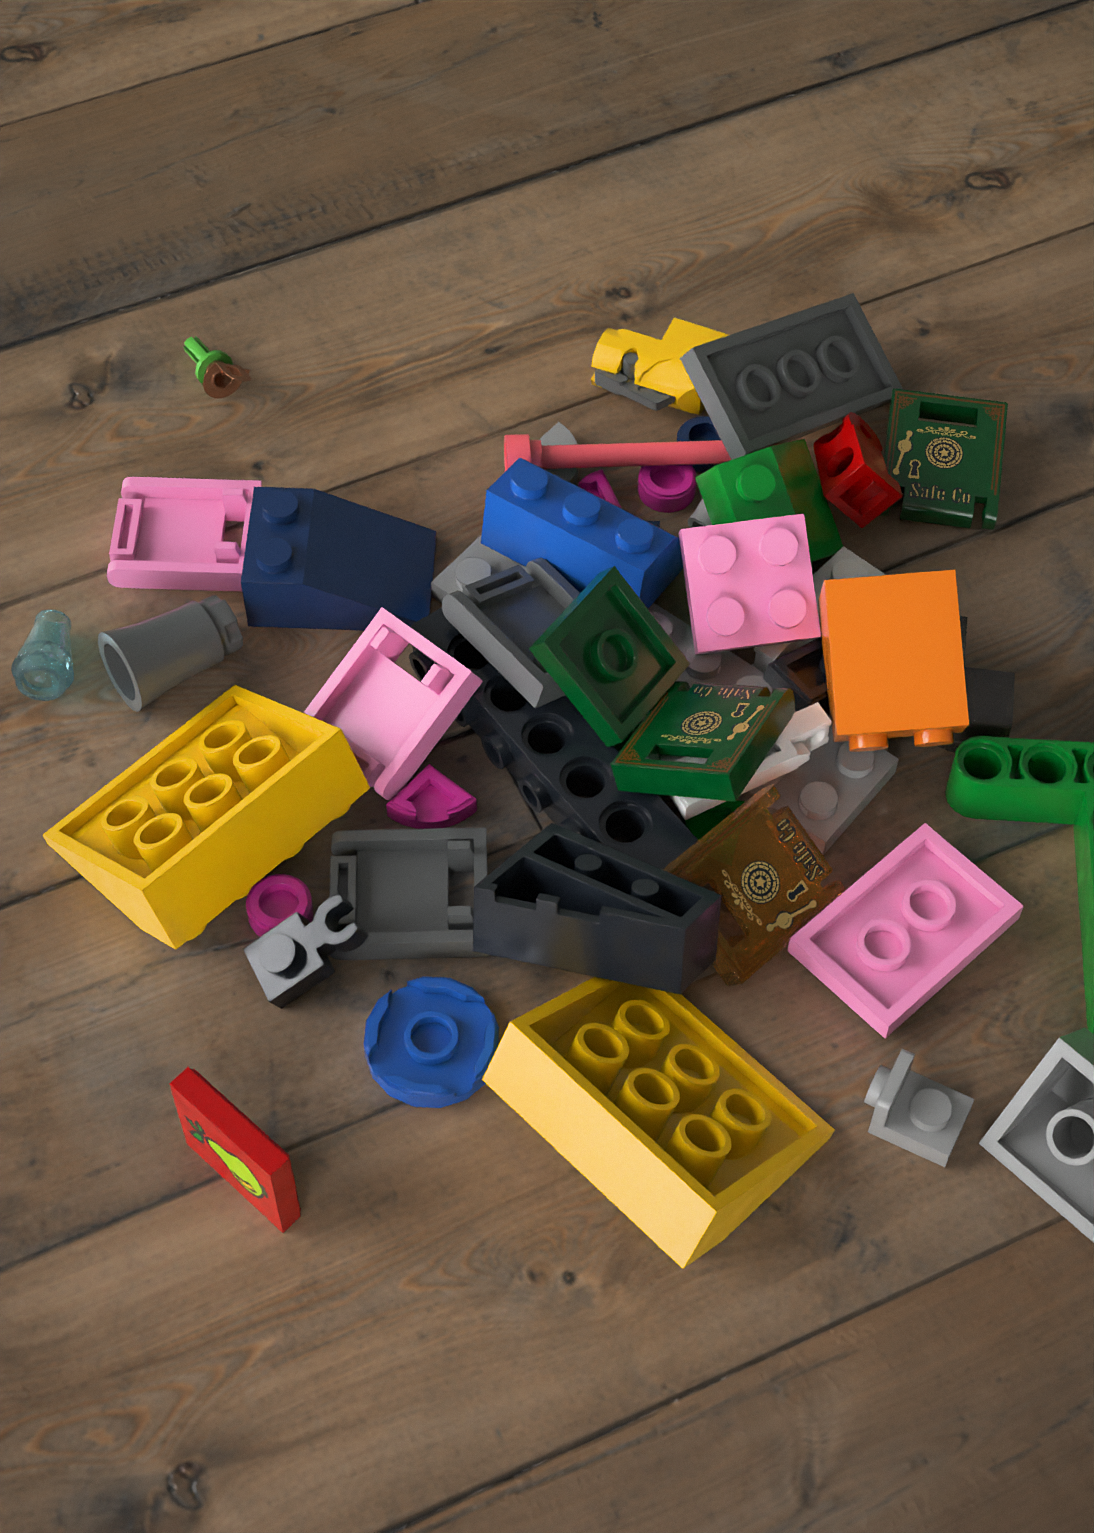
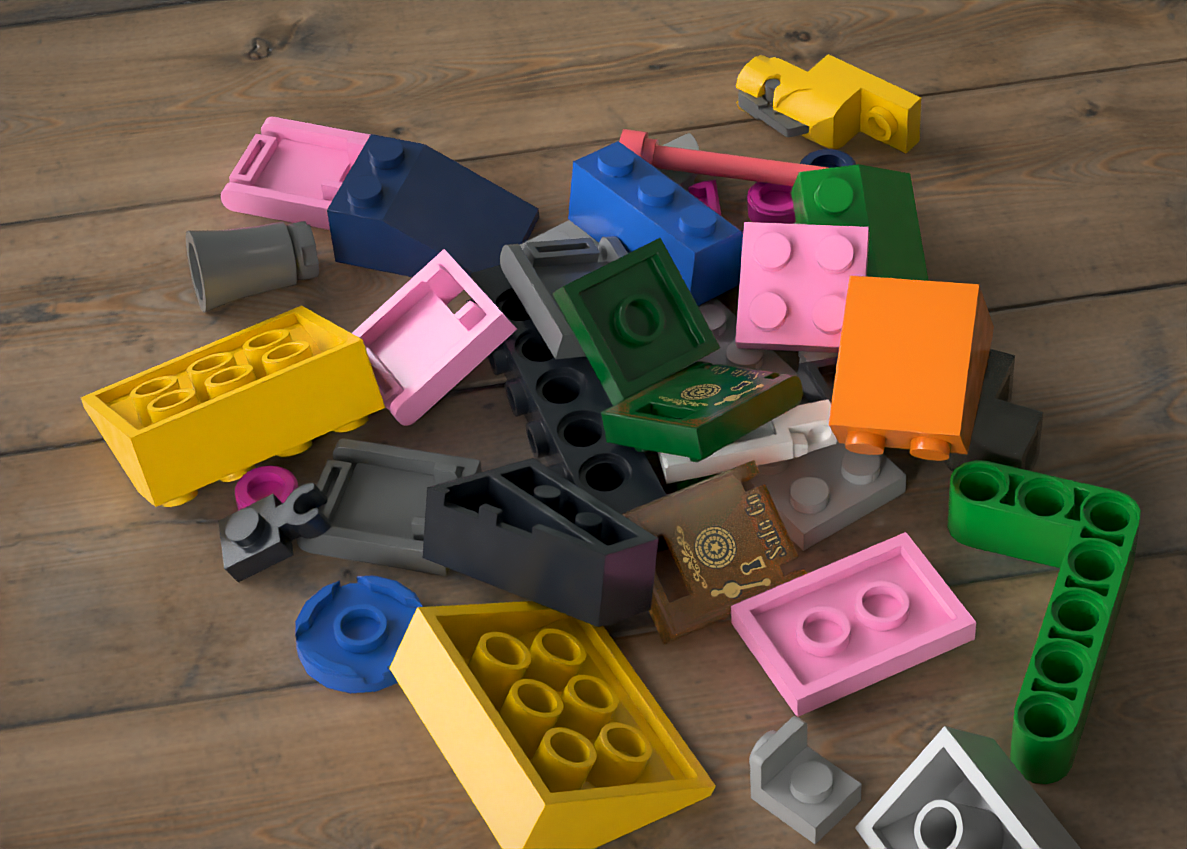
camera: 20 degrees right, 10 degrees down
clear light blue cone [11,609,74,701] -> none
red tile [169,1067,301,1233] -> none
piece [183,336,251,399] -> none
dark pink tile [386,764,477,829] -> none
dark grey plate [680,293,903,460] -> none
red leg [813,412,903,528] -> none
dark green container [880,388,1008,530] -> none

